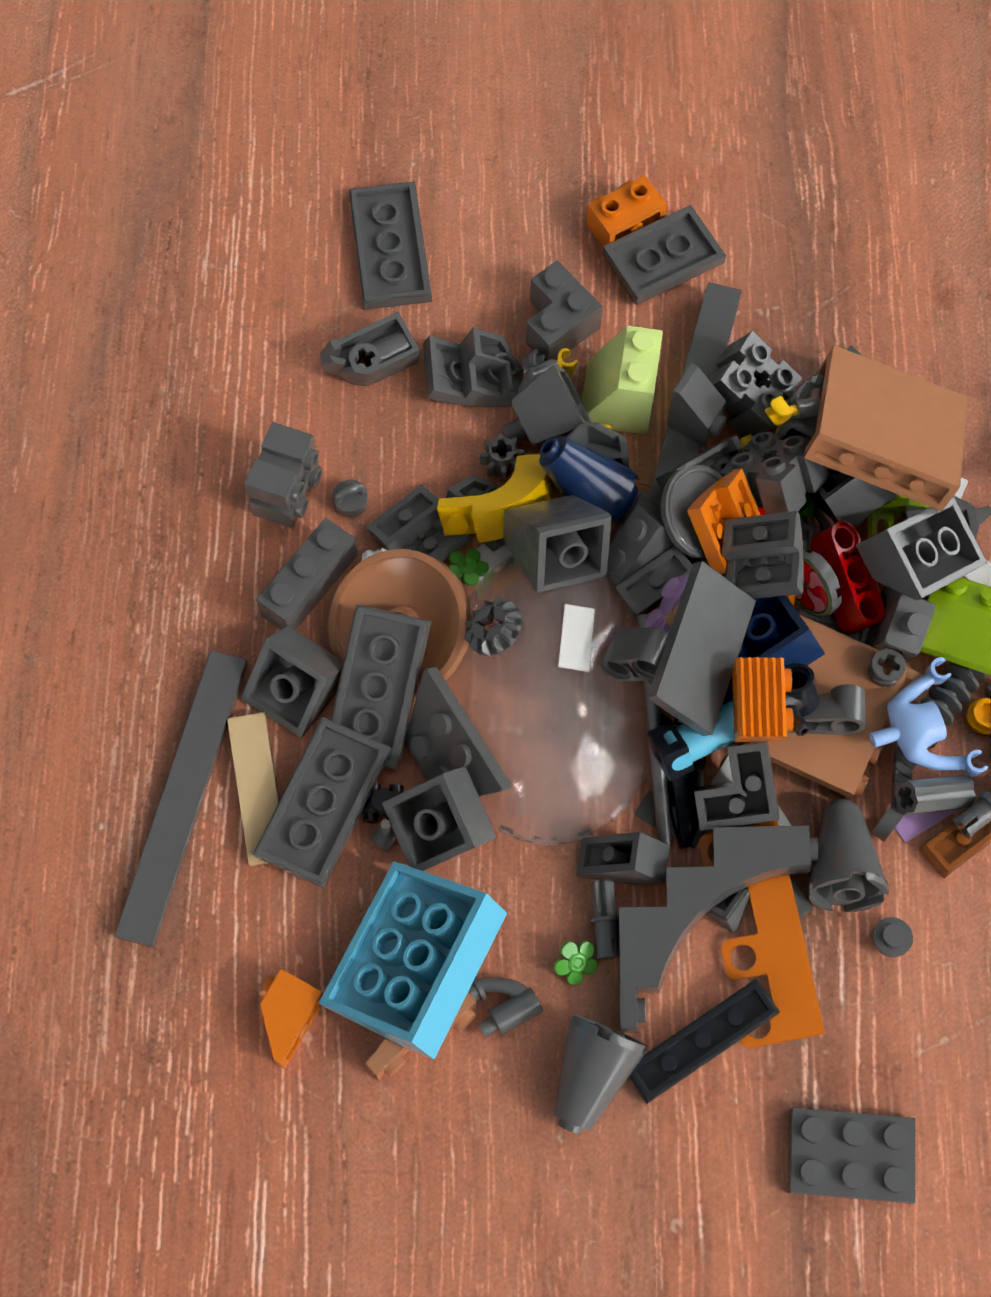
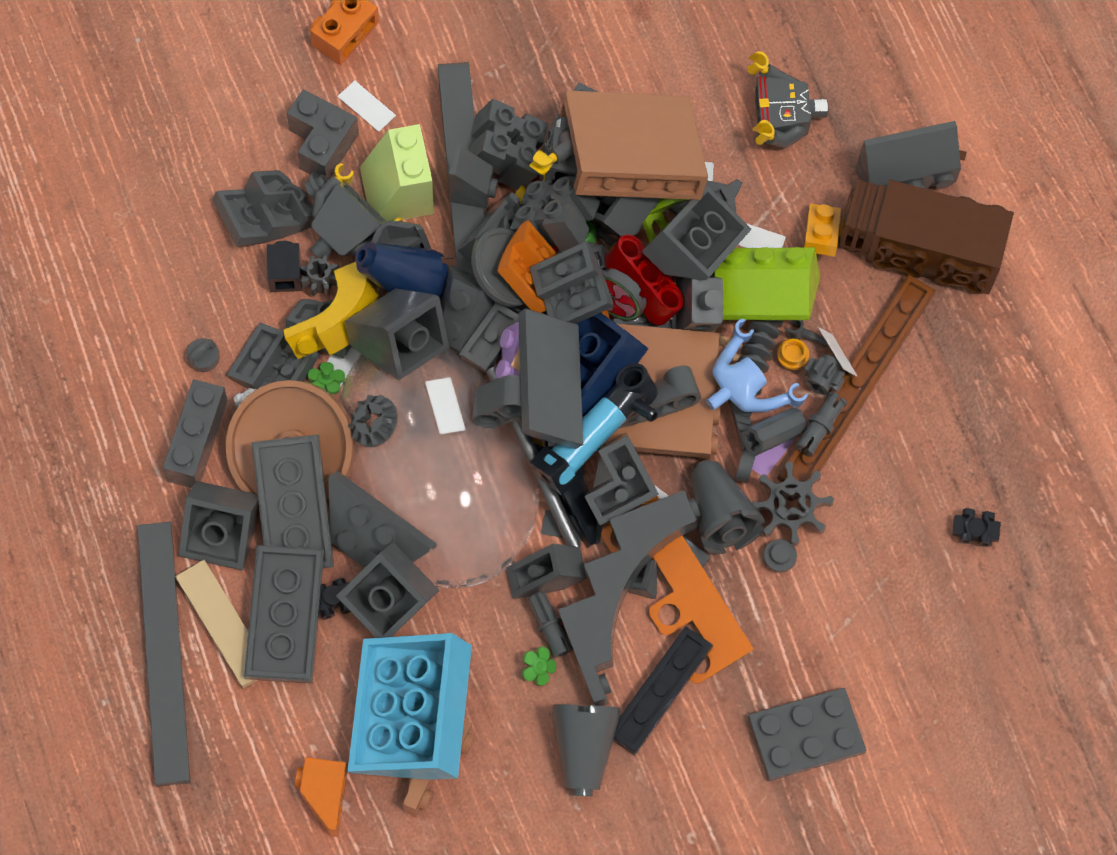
camera: 25 degrees left, 0 degrees up
dark grey brick [244,422,322,528] -> none
dark grey piece [320,311,420,386] -> none
dark grey tile [349,181,432,310] -> none
dark grey hand [370,819,398,852] -> none
dark grey plant [468,977,544,1038] -> none
dark grey plate [602,205,726,305] -> none
orange brick [732,657,794,742] -> none
dark grey bush [868,649,906,687] -> none
none -> black brick [267,240,302,293]
none -> white sticker [337,80,396,131]
none -> dark grey gear [752,462,834,546]

